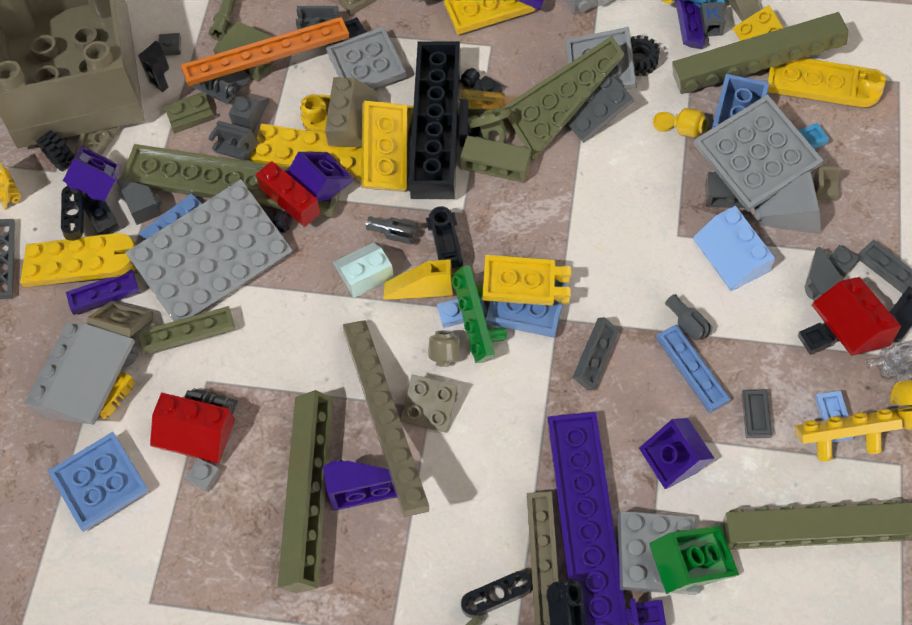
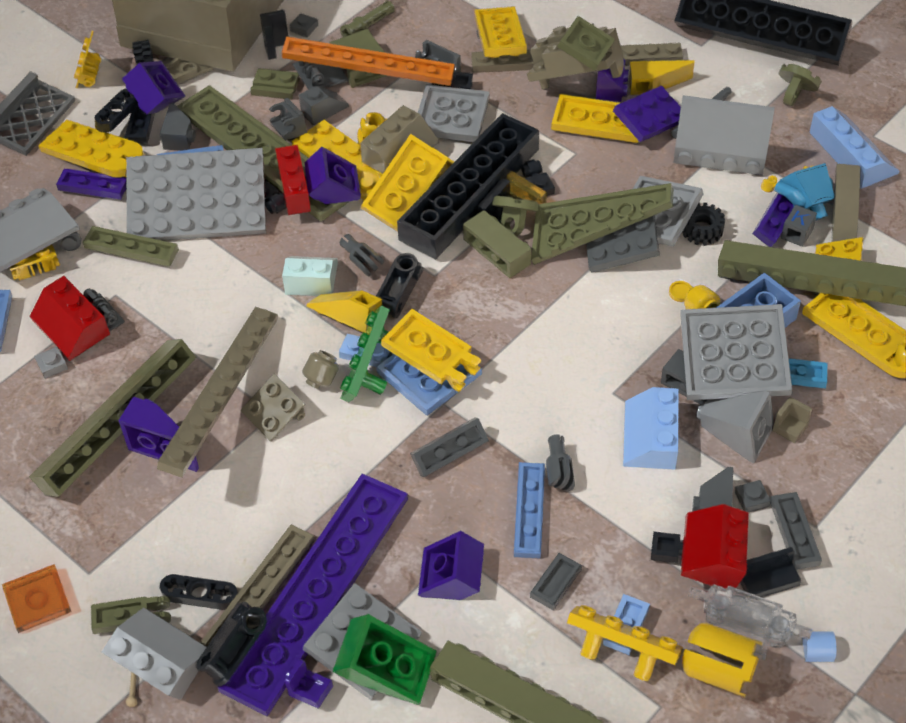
camera: 30 degrees right, 10 degrees down
dark tan plate [87,301,153,338] -> none

